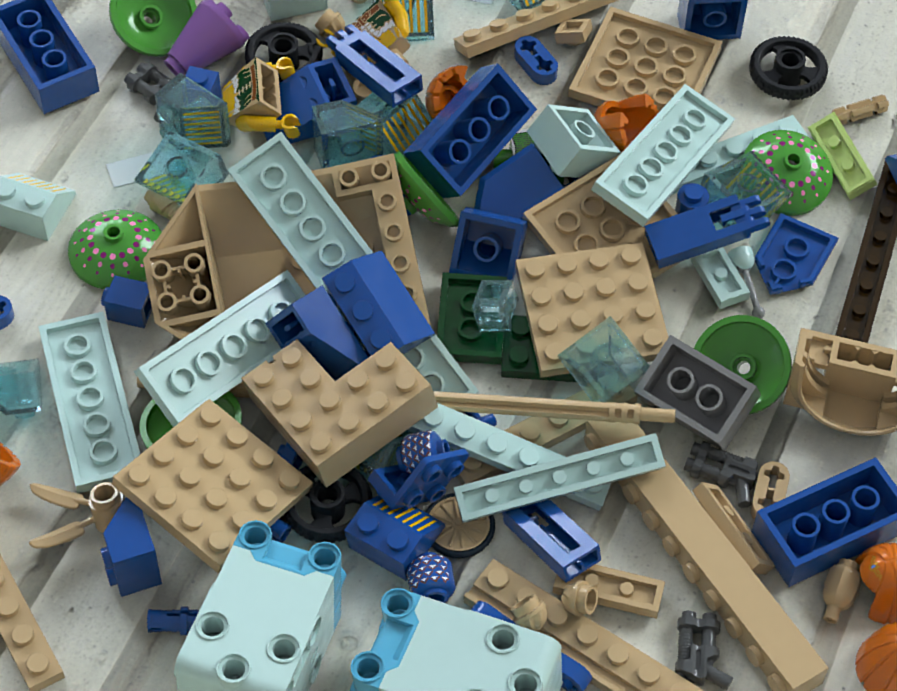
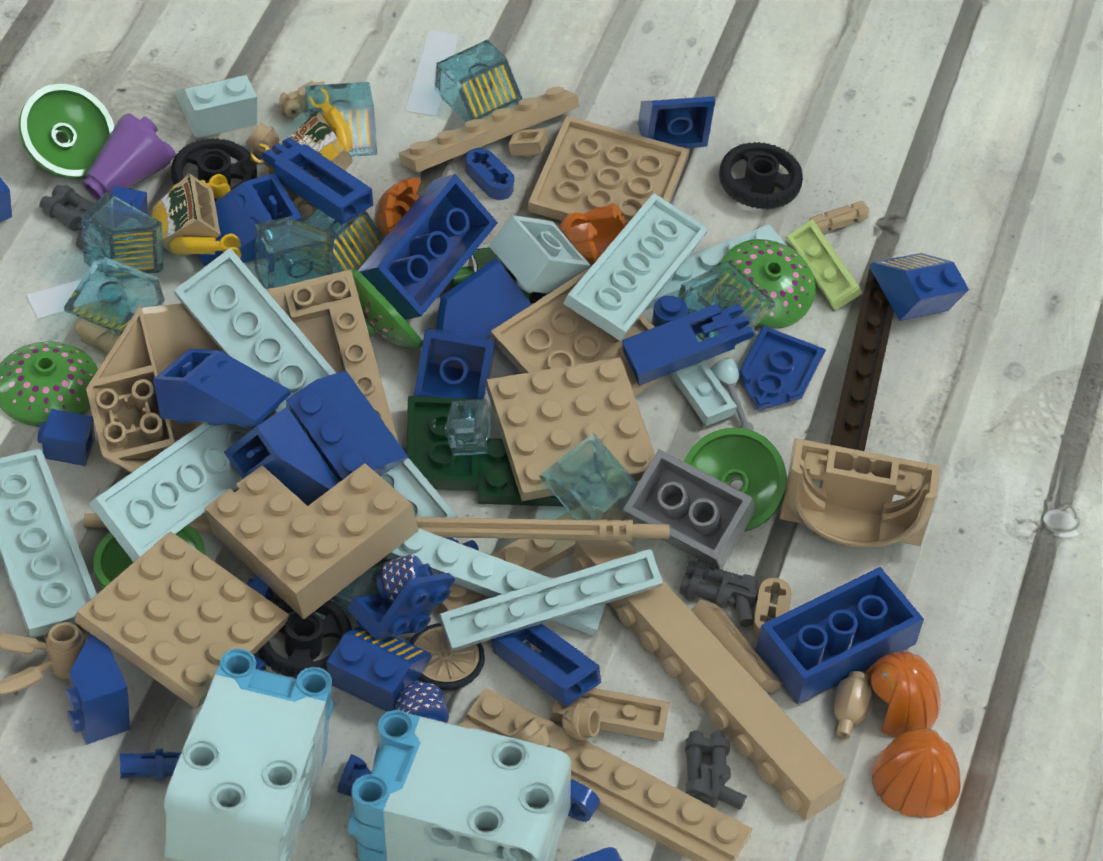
camera: 10 degrees left, 5 degrees down
none -> blue slope [153,349,291,428]
none -> blue tile [337,754,371,797]

